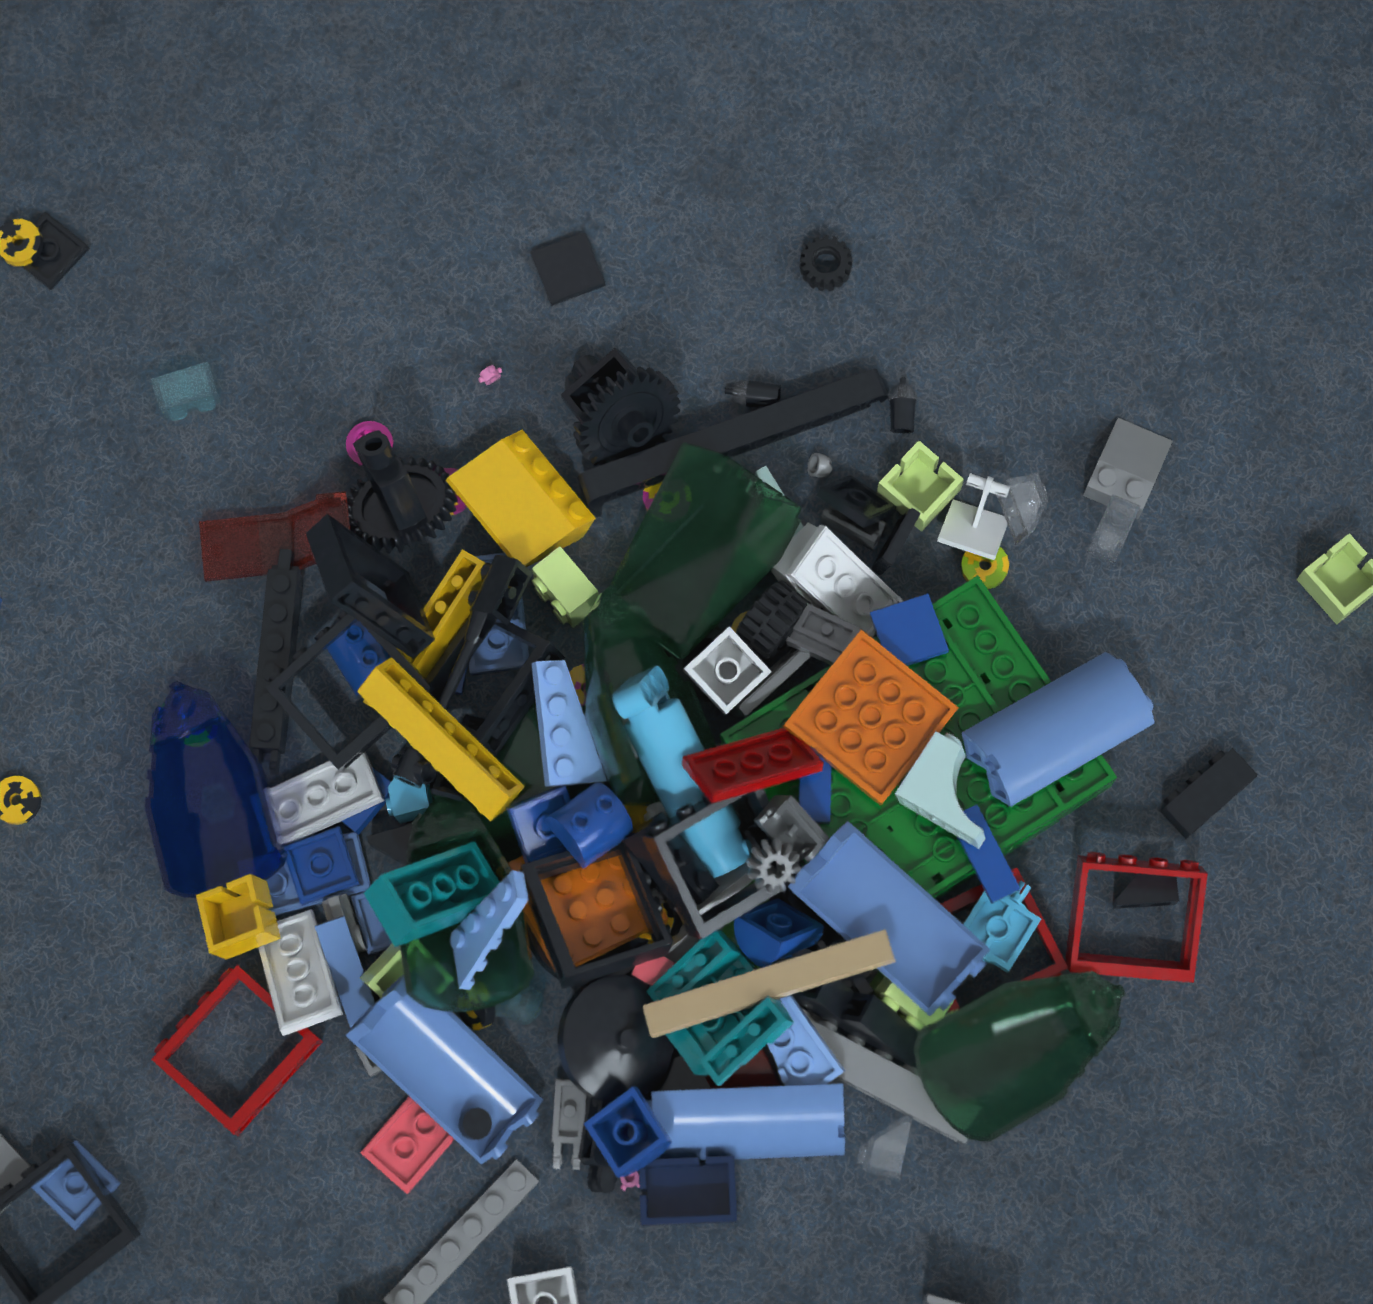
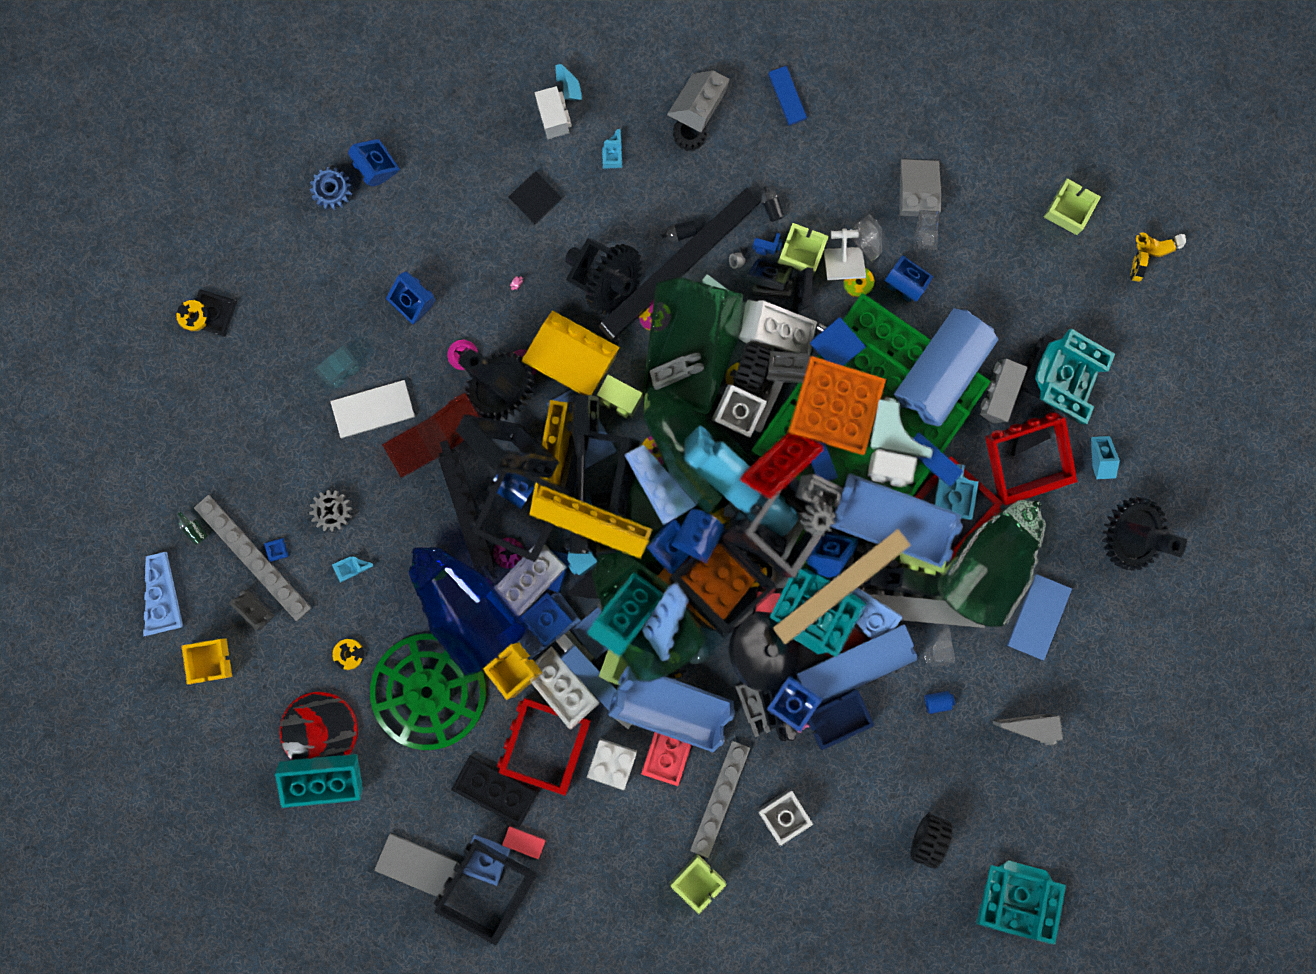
camera: 25 degrees left, 10 degrees up
black tile [459,1108,492,1140] -> none
none -> light grey gear [309,490,353,532]
none -> medium blue gear [310,167,353,210]
none -> white tile [330,380,415,438]
none -> medium azure slope [332,557,373,583]
none -> blue brick [348,139,400,186]
none -> green dish [370,634,486,750]
none -> blue brick [386,271,435,325]
none -> black tile [451,755,538,827]
none -> dark pink gear [493,538,523,568]
none -> coral tile [502,826,546,859]
none -> white brick [535,86,572,139]
none -> medium azure slope [555,64,582,101]
none -> white brick [587,738,637,790]
none -> medium azure slope [602,129,622,168]
none -> light grey hinge [649,353,704,390]
none -> light grey slope [668,70,730,132]
none -> blue bracket [752,233,782,255]
none -> blue tile [768,66,807,126]
none -> white brick [867,450,917,487]
none -> blue brick [885,255,934,302]
none -> blue brick [924,691,955,714]
none -> light grey slope [980,359,1027,424]
none -> medium blue tile [1007,574,1072,660]
none -> teal slope [1035,329,1115,424]
none -> medium azure slope [1091,436,1120,479]
none -> black piece [1102,497,1187,571]

